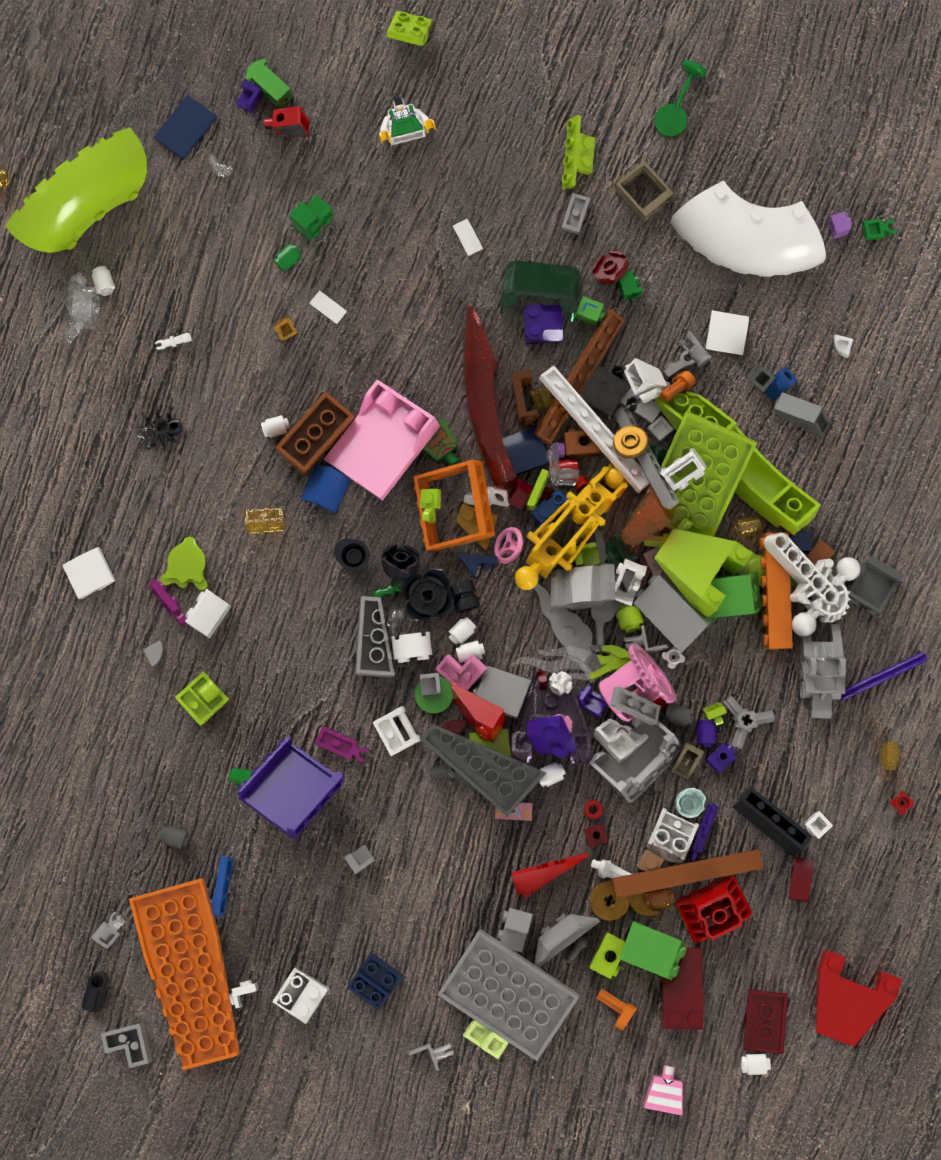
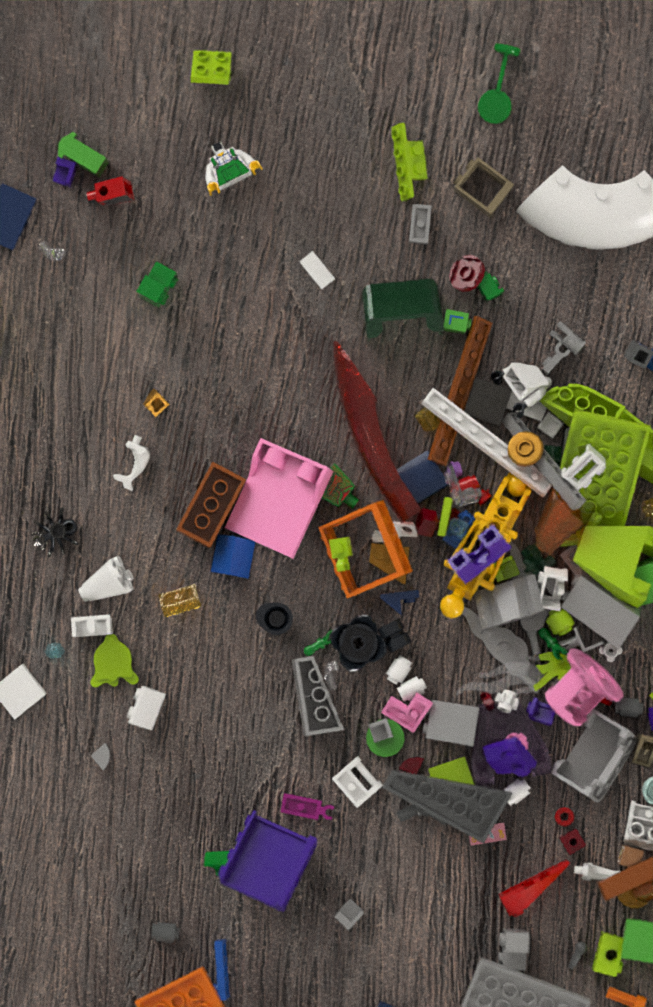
camera: 15 degrees left, 5 degrees up
magenta plate [149,578,187,627] -> none
white piece [155,333,192,350] -> none
lime plate [175,671,230,726] -> none
white brick [261,415,290,438] -> none
green brick [273,244,301,271] -> none
white sticker [309,290,347,324] -> none
black cylinder [382,544,420,581] -> none
white brick [391,632,432,663] -> none
slope [451,684,505,743] -> none
bright pink piece [494,527,523,564] -> none
reddish brown panel [511,369,538,427] -> none
dark purple slope [523,303,563,344] -> none
light grey wedge [534,913,600,968] -> none
dark orange brick [564,429,604,459] -> none
pearl gold plate [590,881,630,921] -> none
white slope [593,719,649,763] -> none
light grey plate [610,687,661,725] -> none
orange piece [660,371,696,402] -> none
white slope [705,310,749,355] -> none
none -> clear light blue plate [44,643,65,658]
none -> white window [71,615,113,637]
none -> white cone [79,556,134,602]
none -> white animal [113,435,150,491]
none -> clear light blue plate [446,518,468,539]
none -> dark purple arch [447,525,512,584]
none -> green piece [538,628,568,660]

